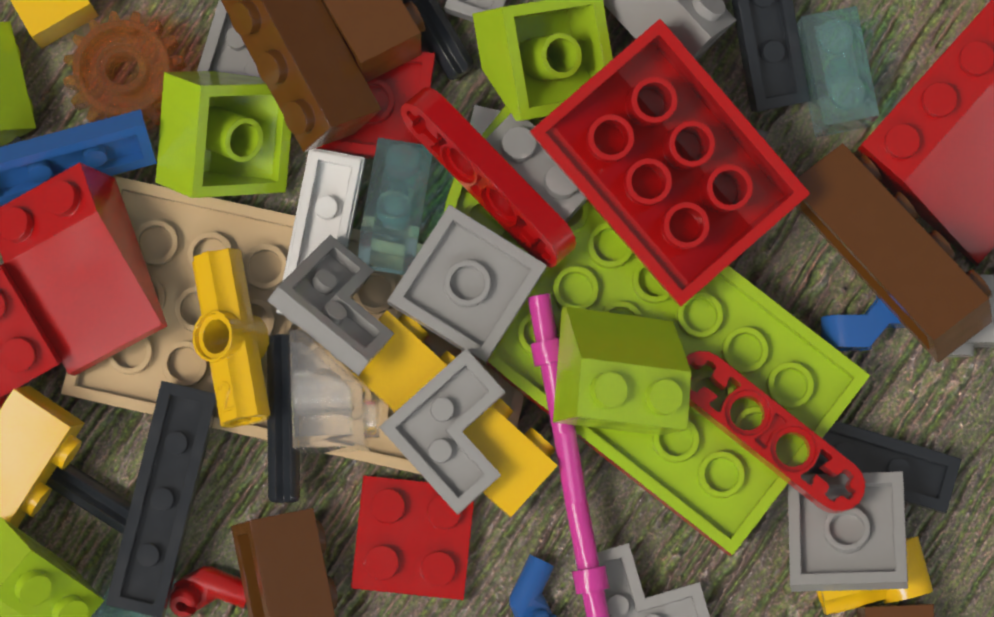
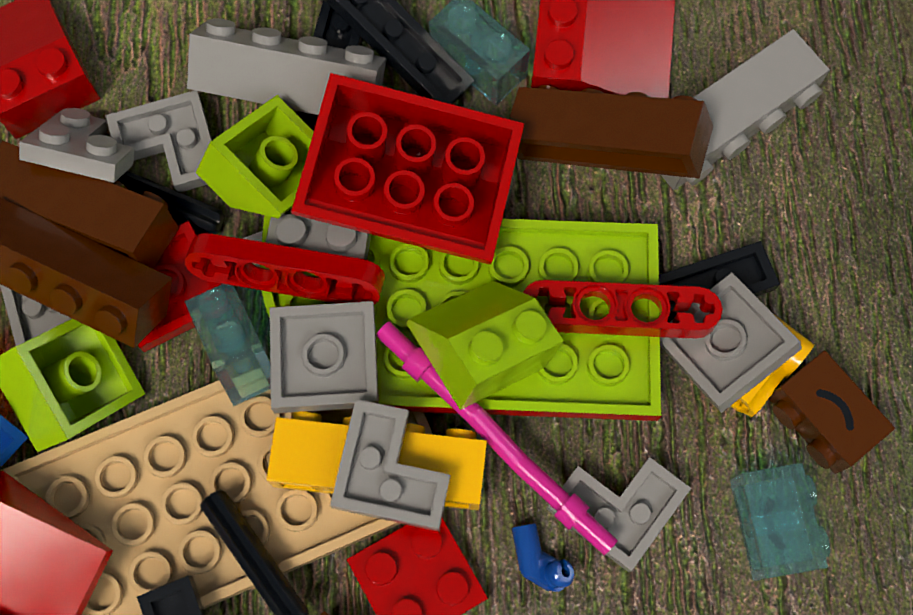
camera: 35 degrees left, 10 degrees down
yellow piece [192,248,271,428] -> none
light grey plate [267,235,394,375] -> none
white tile [276,148,366,316] -> none
clear slope [290,330,380,454] -> none
blue piece [821,296,906,352] -> none

